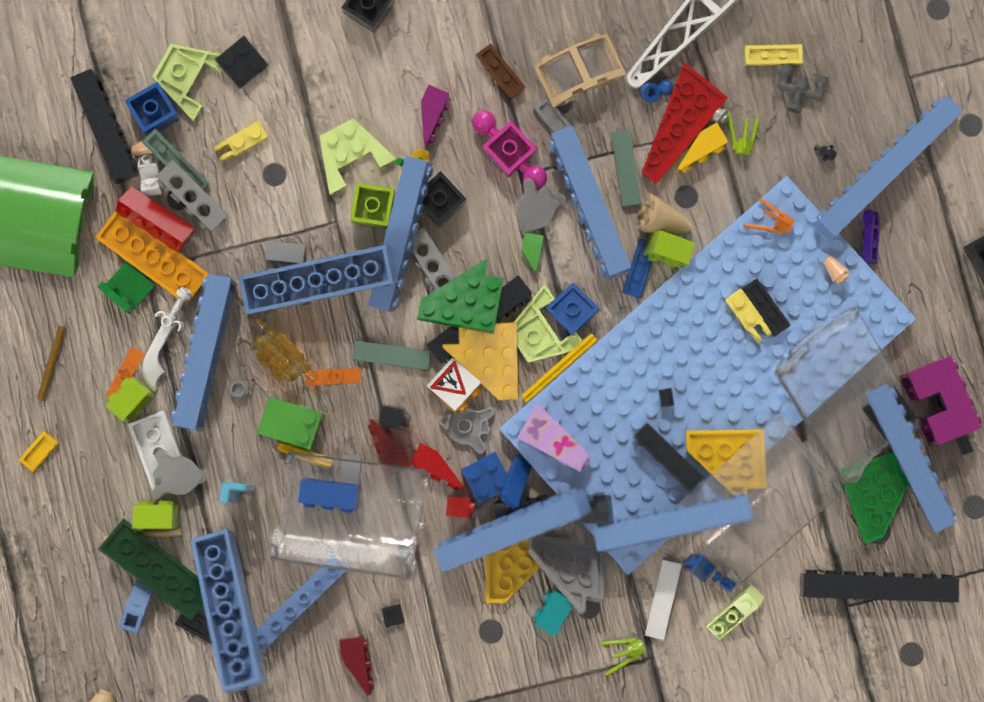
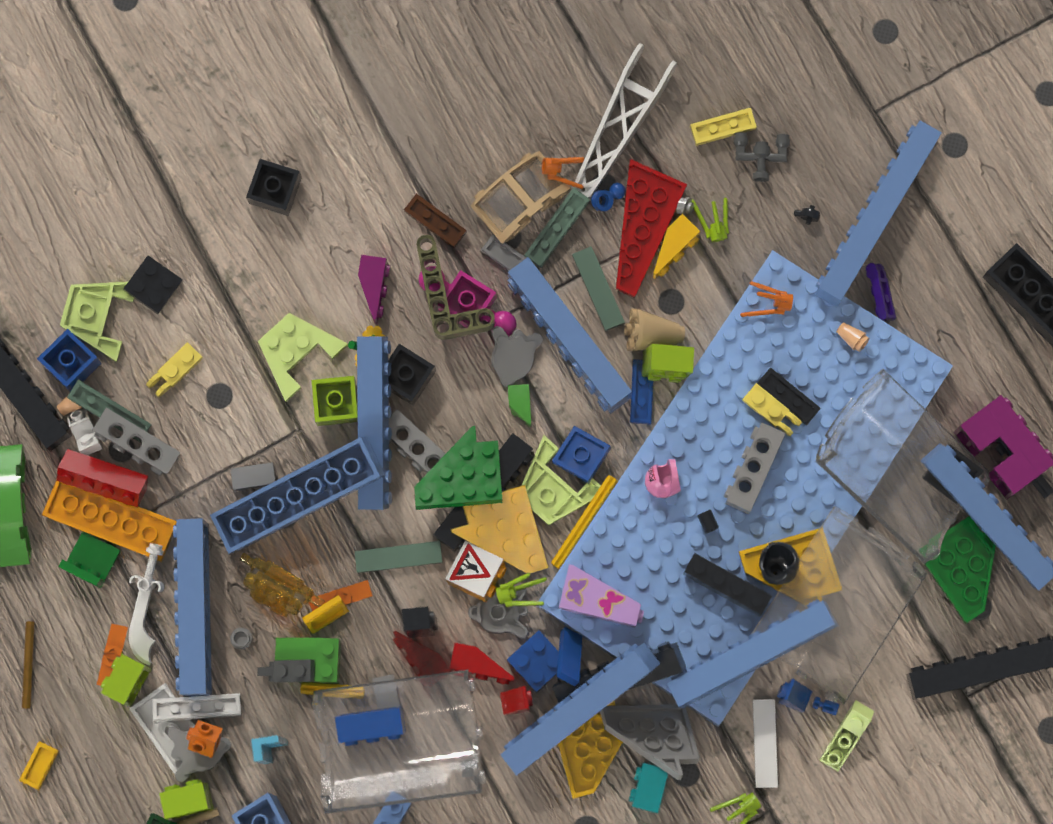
camera: 10 degrees left, 5 degrees down
none -> white tile [152,693,241,722]
none -> orange brick [186,720,223,758]
none -> dark grey hinge [258,659,315,683]
none -> yellow tile [302,595,349,634]
none -> olive beam [417,235,495,340]
none -> lime plant [496,573,547,608]
none -> sand green tile [524,187,591,268]
none -> orange plant [542,157,584,189]
none -> bright pink helmet [645,459,681,499]
none -> light grey brick [724,423,786,514]
none -> black piece [759,542,800,585]

